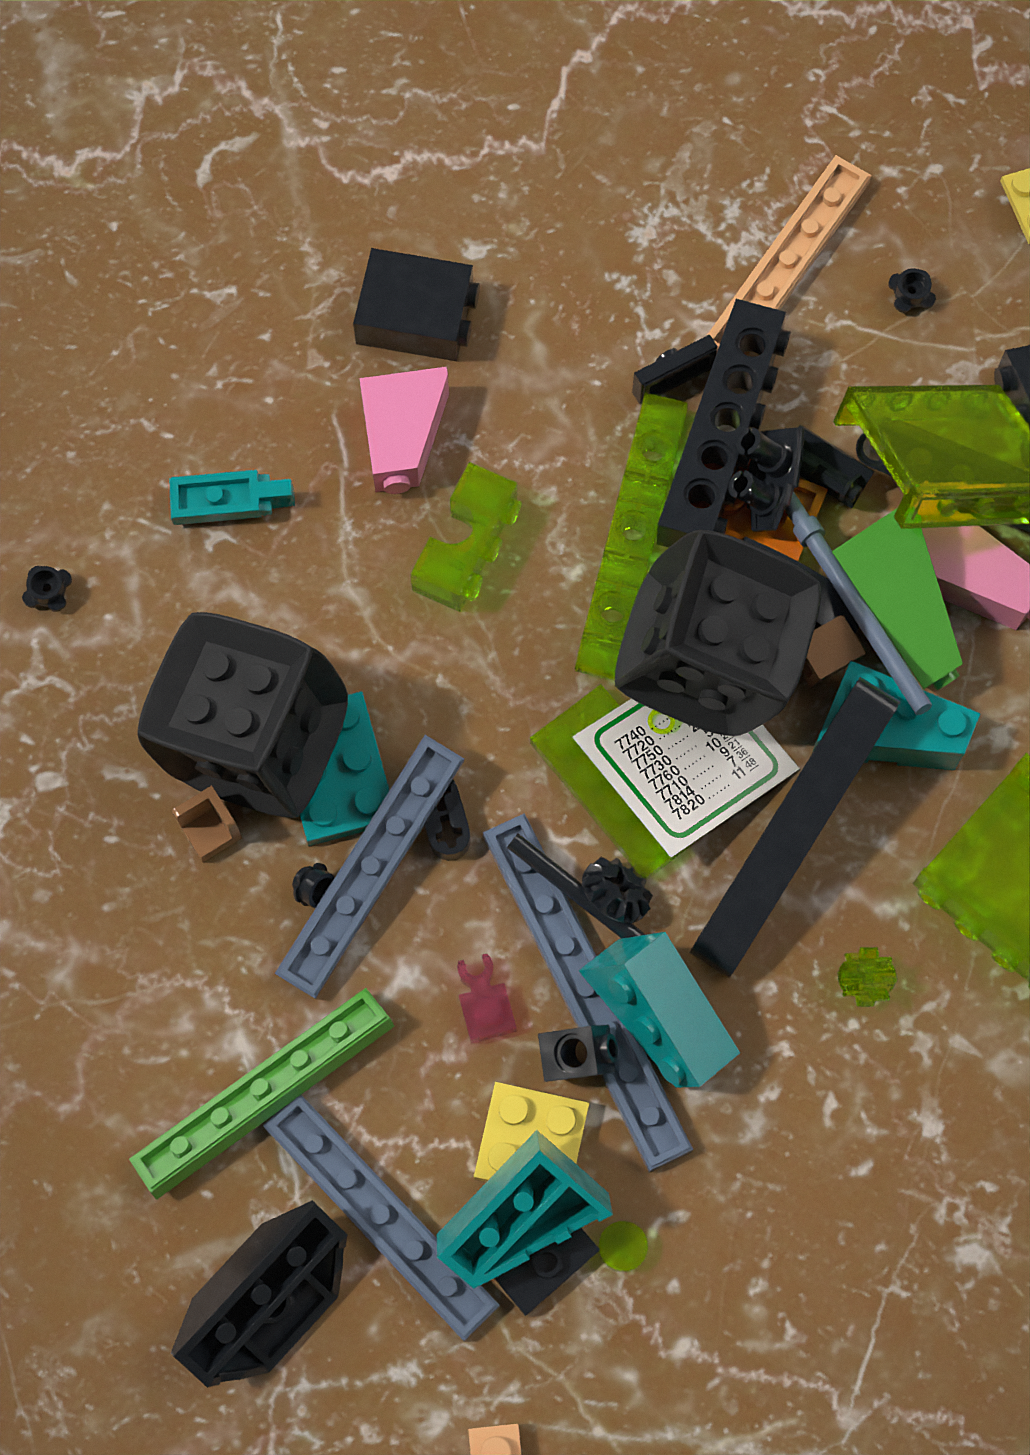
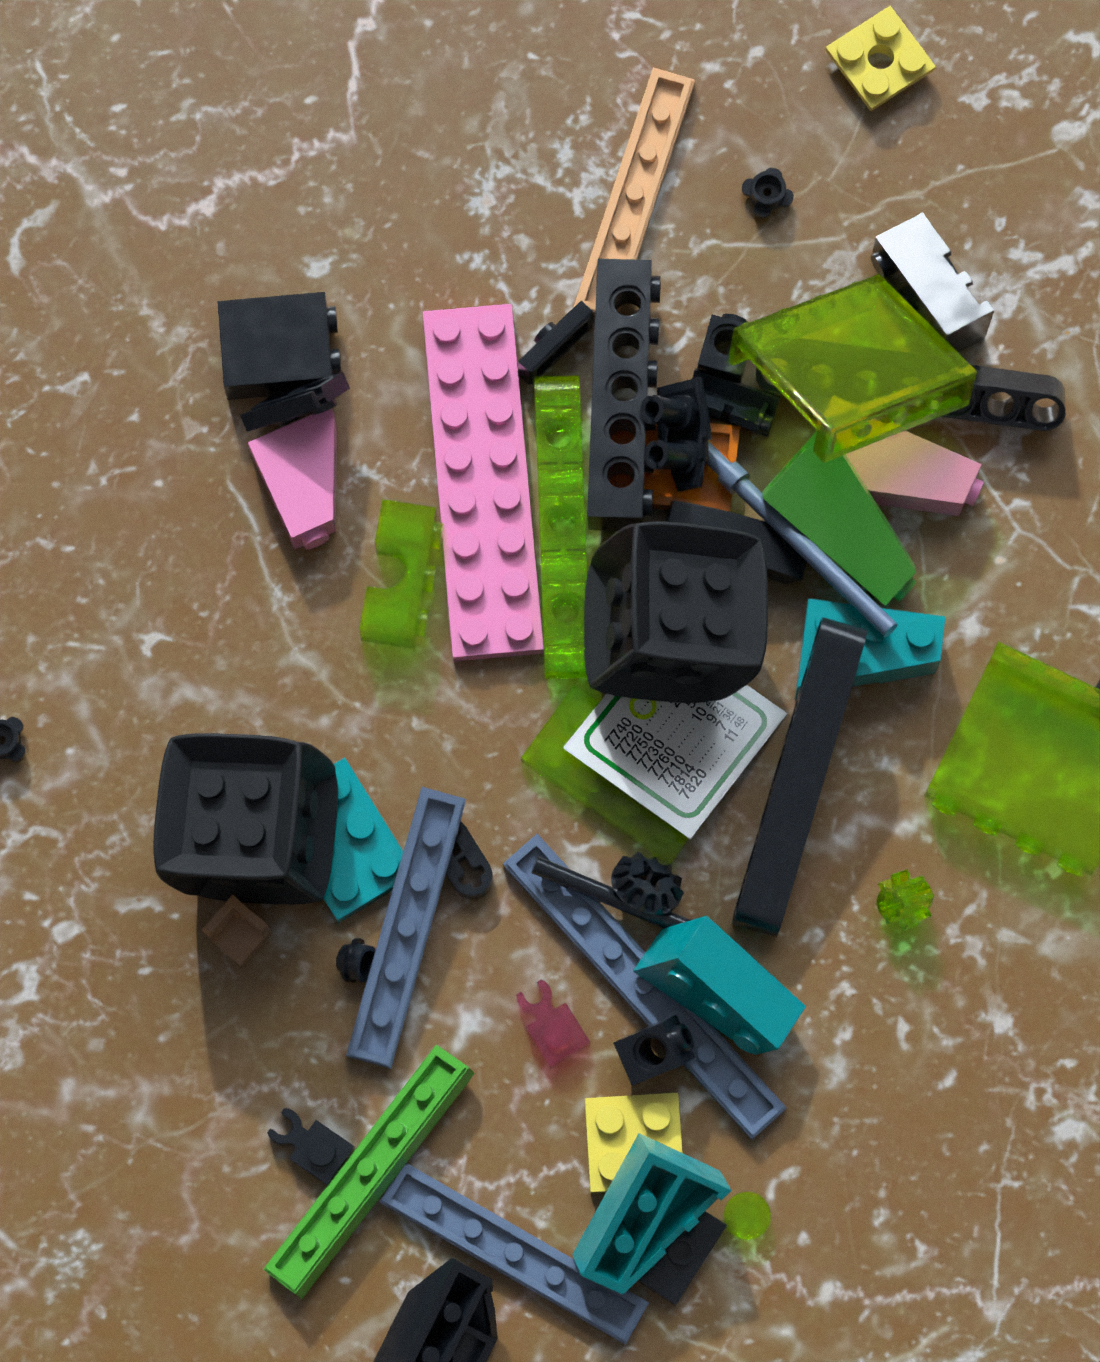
camera: 15 degrees left, 5 degrees up
teal hinge [169,470,295,525] -> none
medium nougat panel [802,616,866,688] -> none
none -> black plate [240,372,350,432]
none -> black plate [267,1108,355,1186]
none -> bright pink plate [423,304,544,662]
none -> black brick [697,313,755,383]

